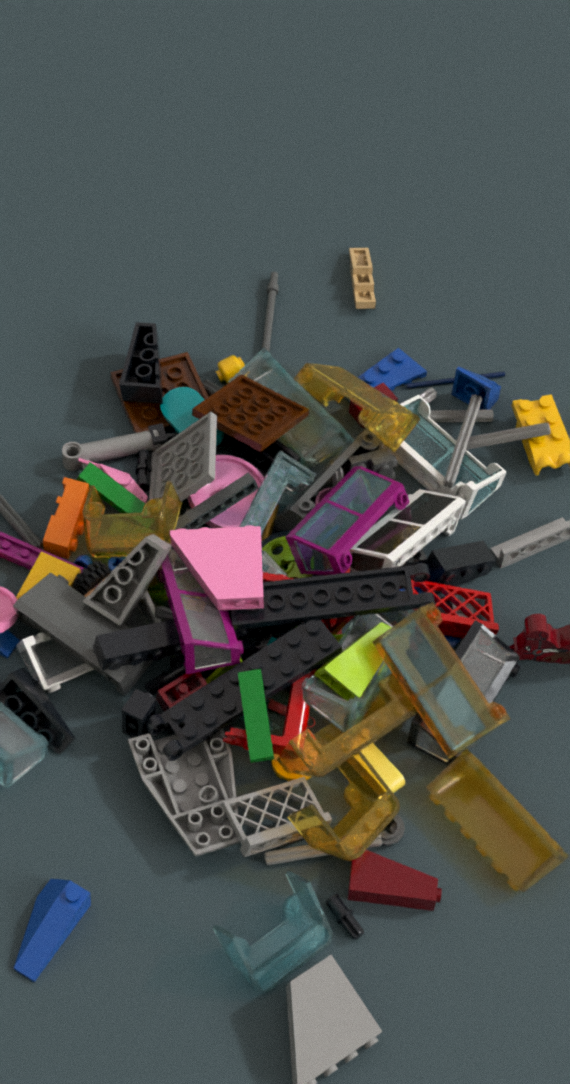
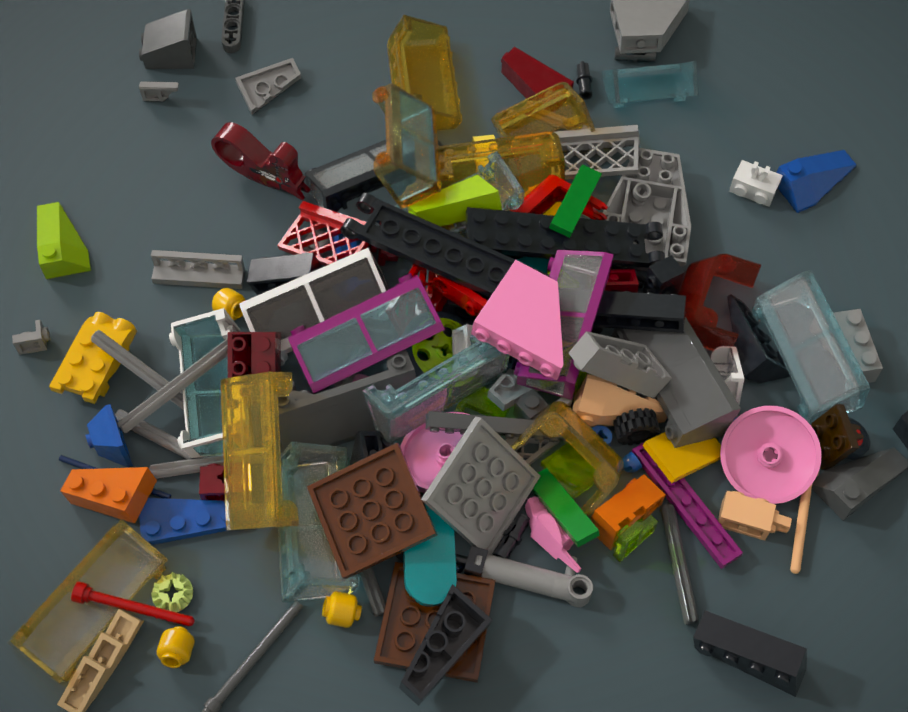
camera: 145 degrees left, 5 degrees up
none -> clear windscreen [7,519,168,683]
none -> orange wedge [60,467,157,524]
none -> red piece [71,581,195,626]
none -> yellowish green gear [151,572,193,612]
none -> yellow head [156,626,195,668]
none -> yellow head [212,288,246,320]
none -> dark red slope [228,332,281,380]
none -> clear neon green plate [613,515,658,562]
none -> clear red windscreen [678,254,761,351]
none -> white brick [729,160,783,207]

